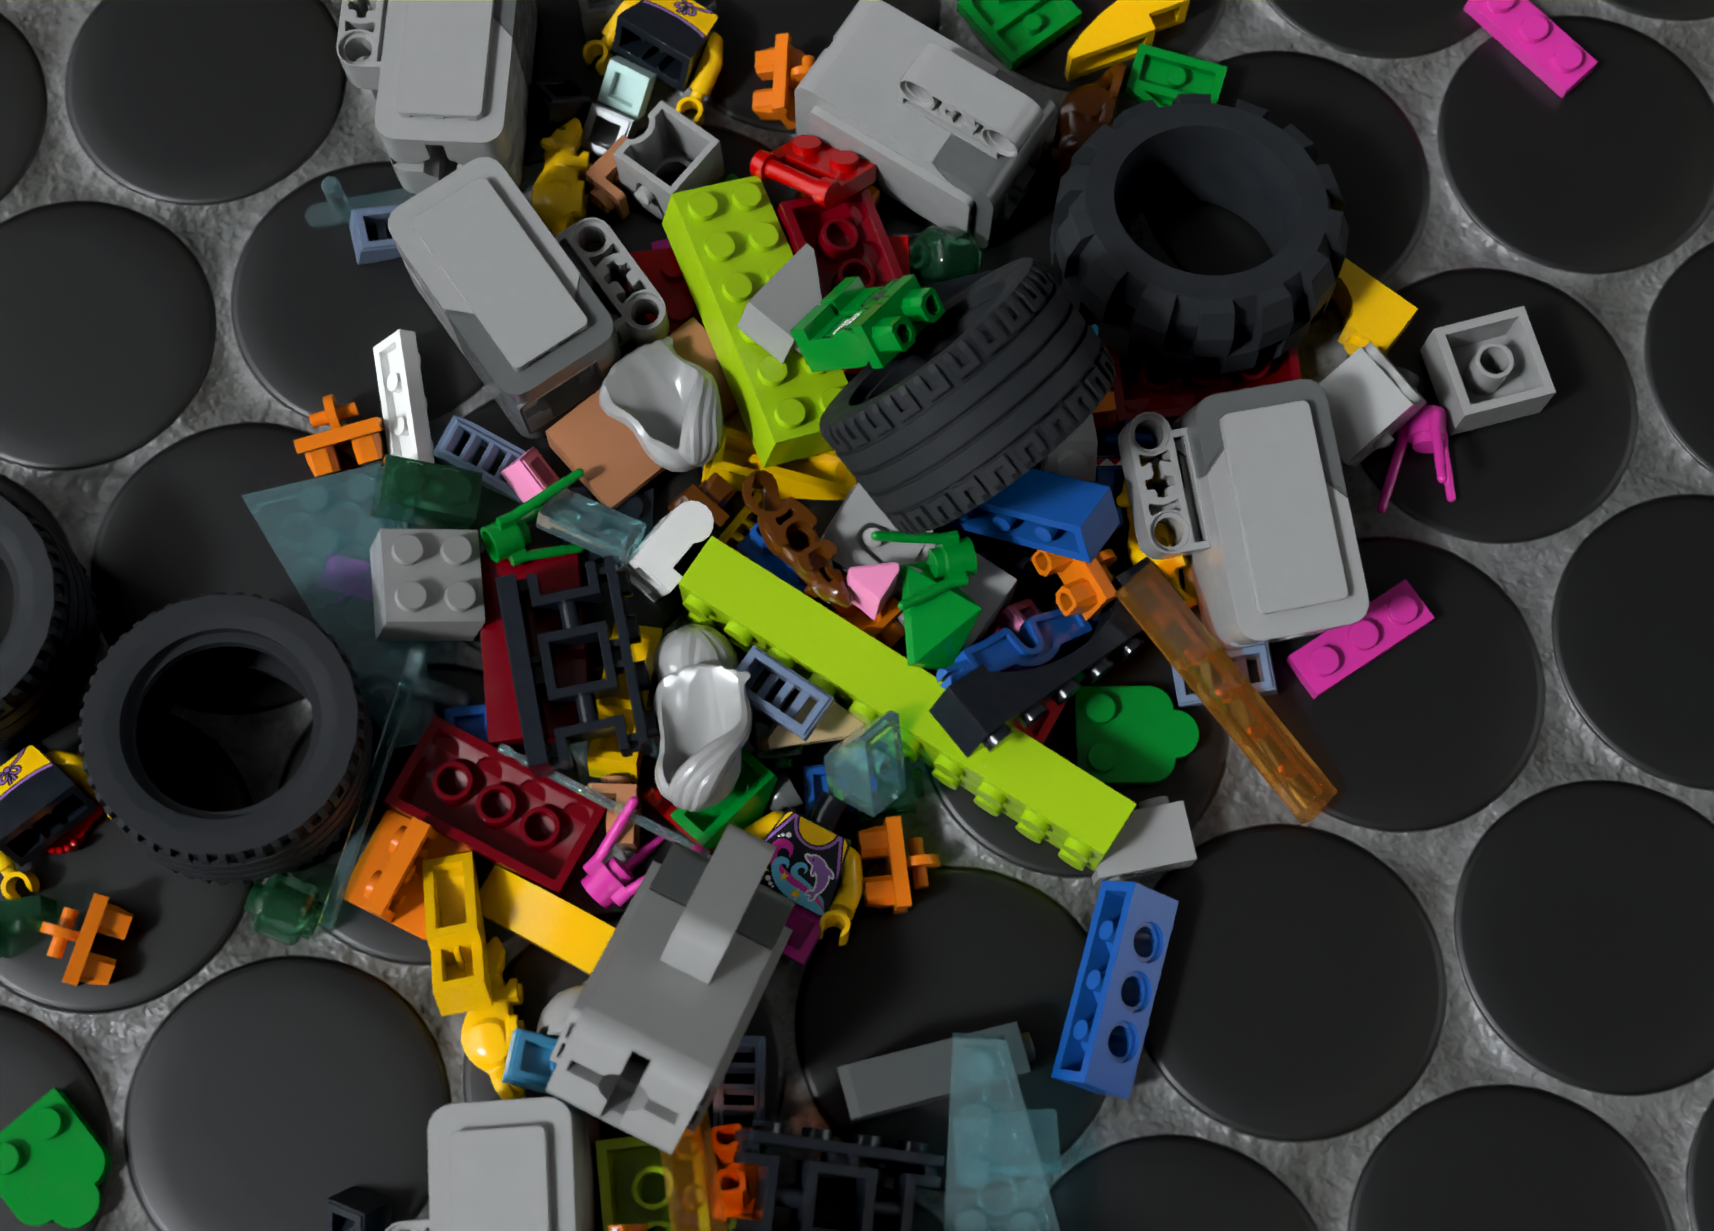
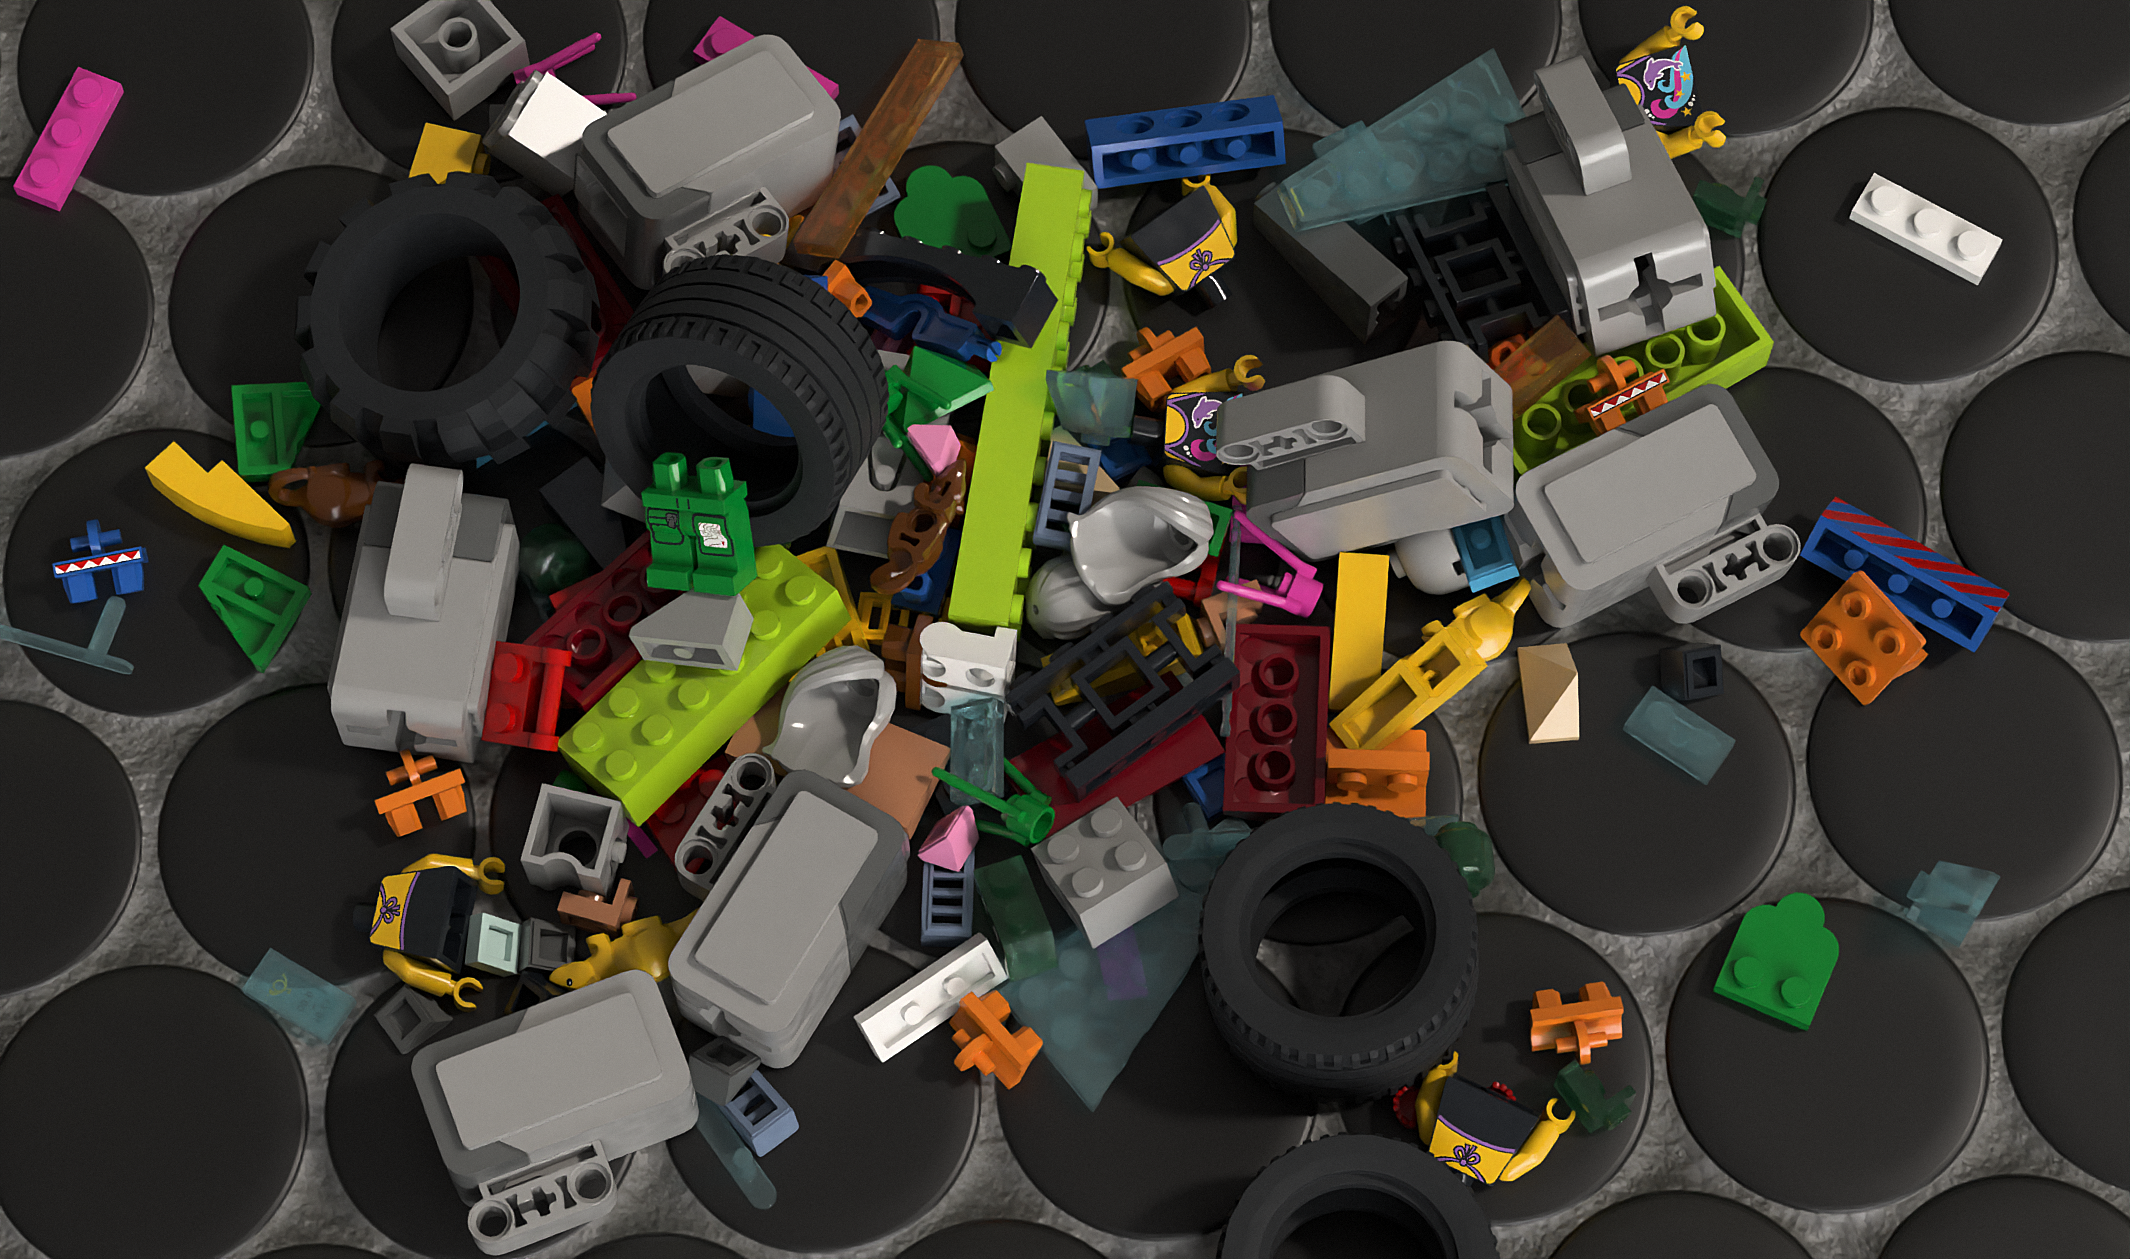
camera: 115 degrees left, 5 degrees down
none -> torso [1087,174,1237,310]
none -> tan slope [1517,643,1579,744]
none -> clear light blue plate [1623,686,1736,785]

